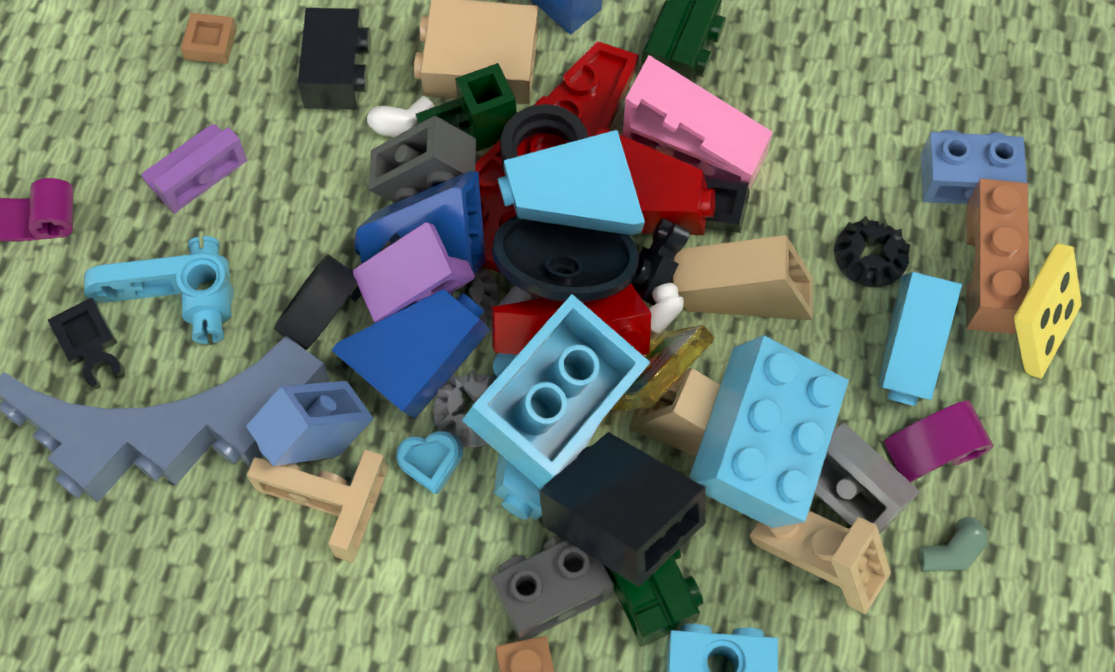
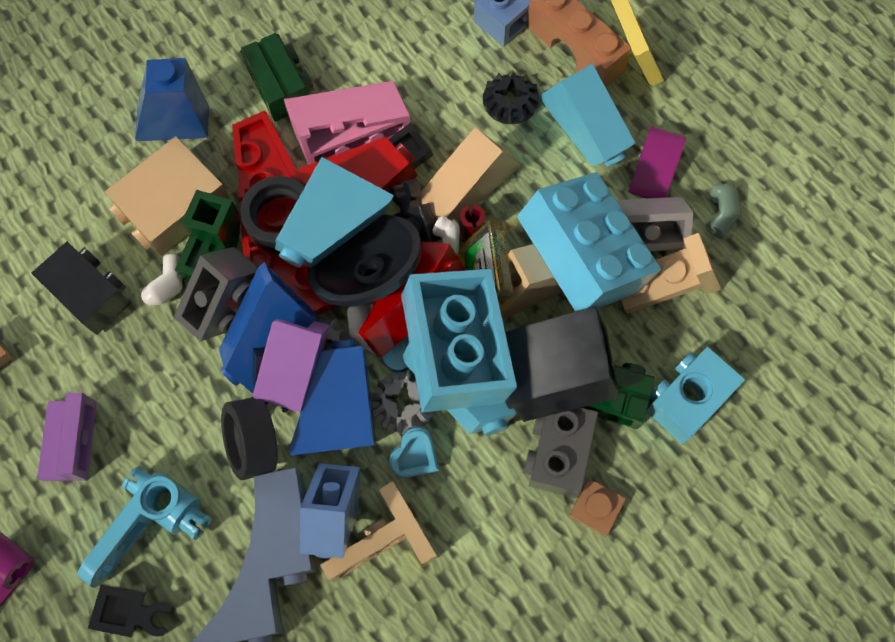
camera: 45 degrees left, 5 degrees up
none -> dark red pin [459,204,487,245]

